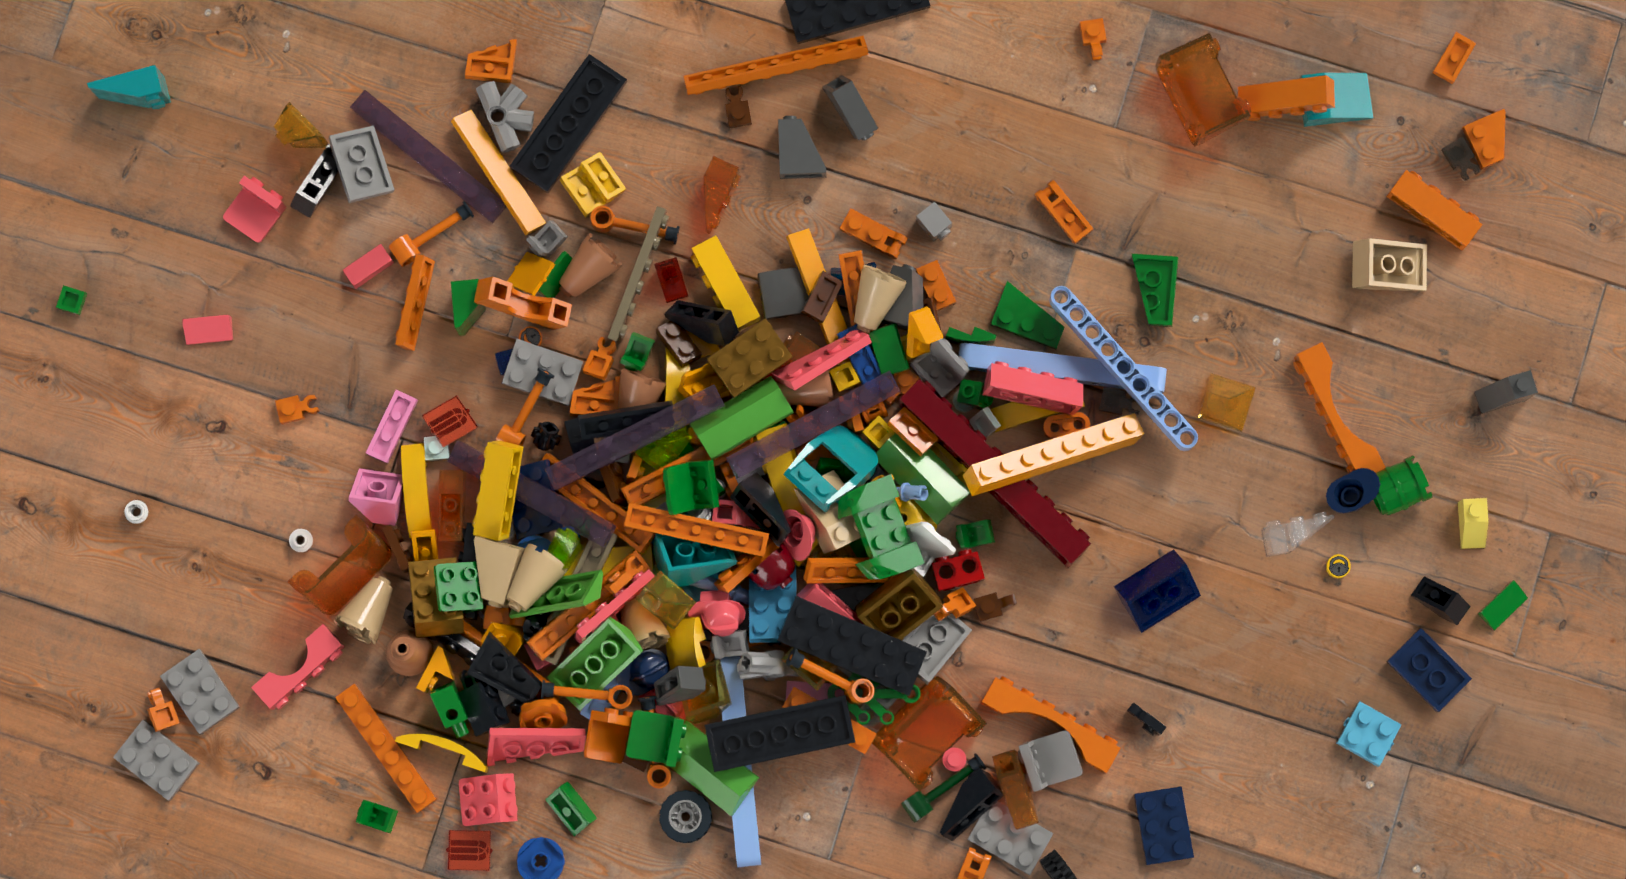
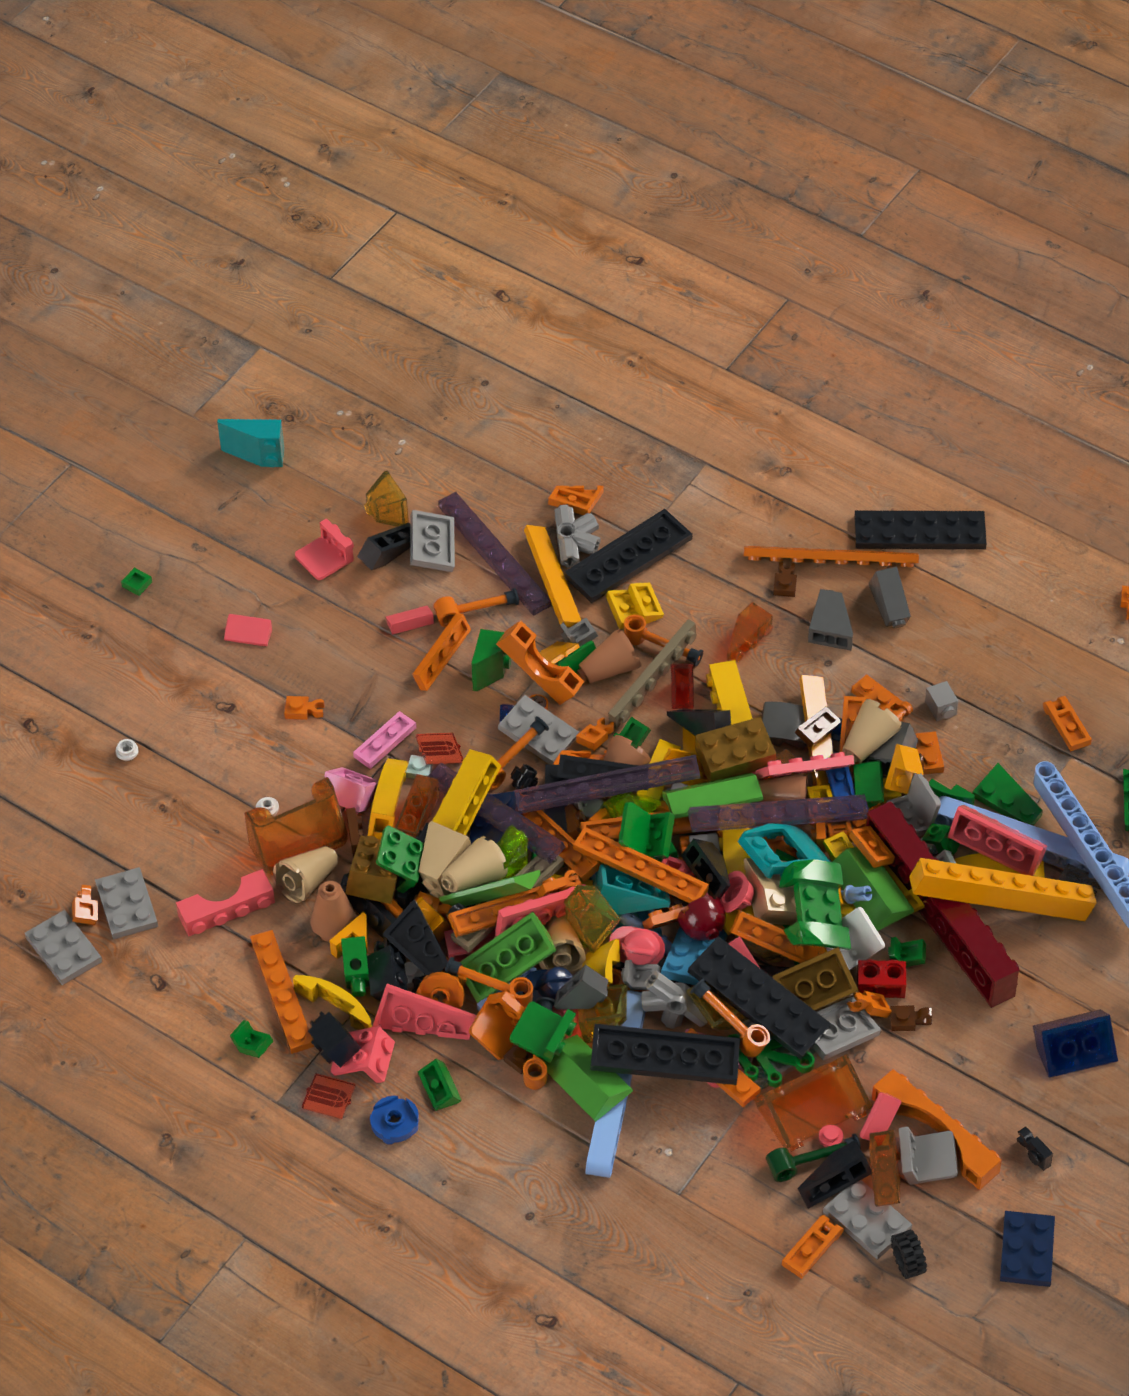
camera: 15 degrees right, 30 degrees down
reddish brown plate [656,321,702,368] -> none
black wheel [659,790,712,843] -> none
none -> black brick [308,1011,361,1068]
none -> coral slope [859,1092,901,1144]

